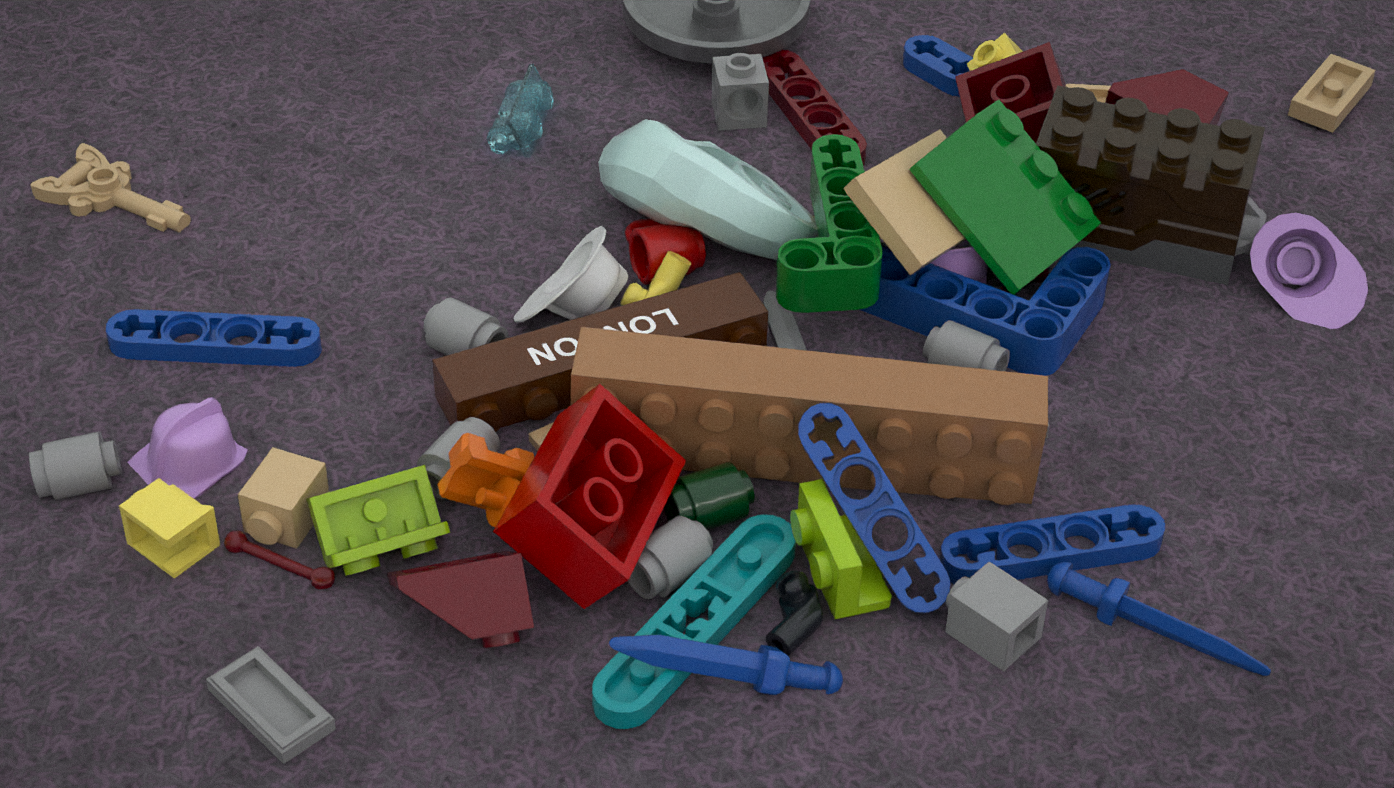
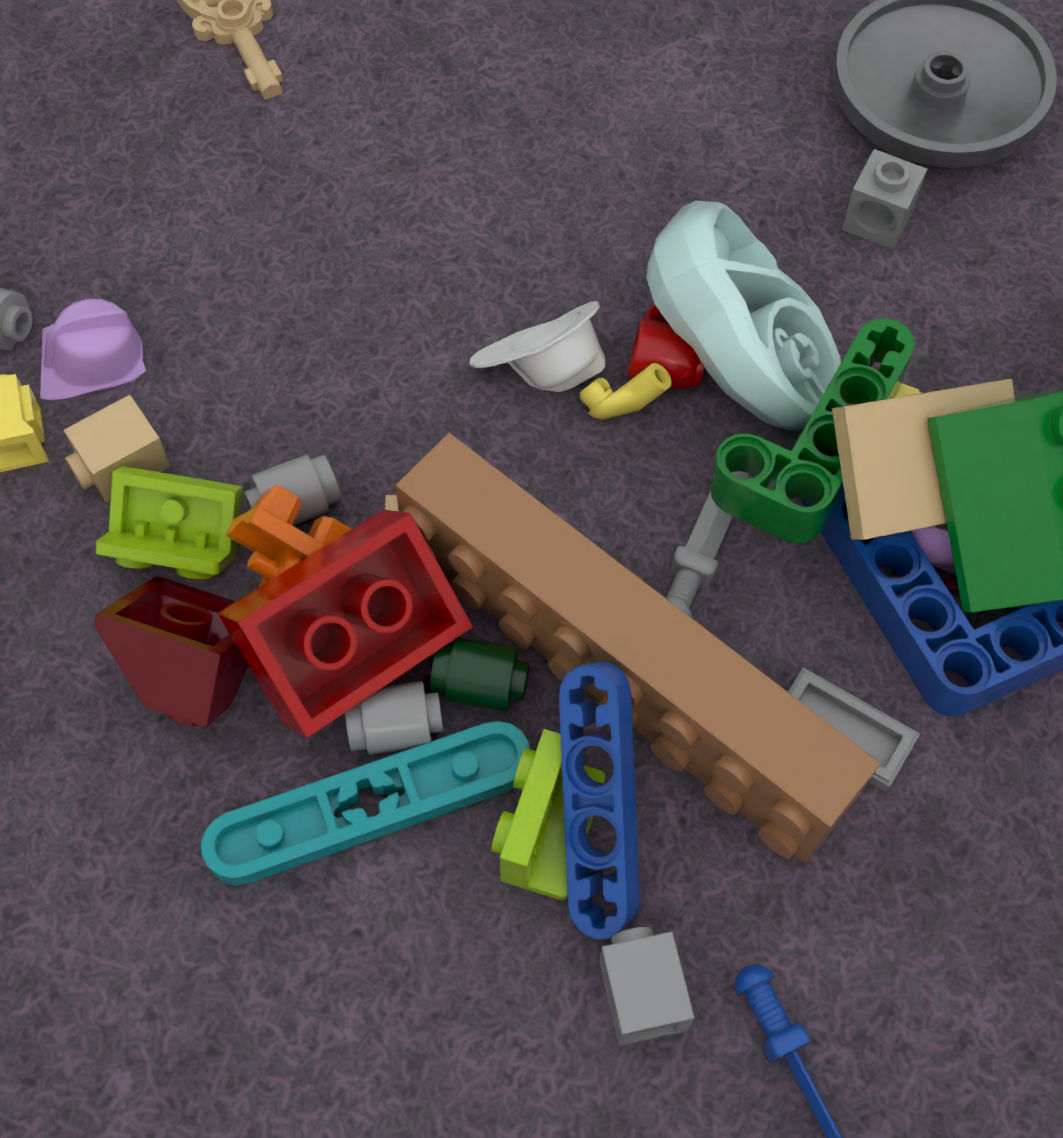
camera: 35 degrees right, 20 degrees up
blue beam [106,309,322,367] -> none
dark red hinge [224,530,335,589] -> none
light grey brick [423,297,509,355] -> none
reddish brown brick [432,272,768,432] -> none
clear light blue hinge [487,63,554,158] -> none
blue sword [609,635,843,695] -> none
dark red beam [762,50,867,166] -> none
black arm [766,570,823,656] -> none
light grey brick [923,320,1010,371] -> none
blue beam [939,505,1166,584] -> none

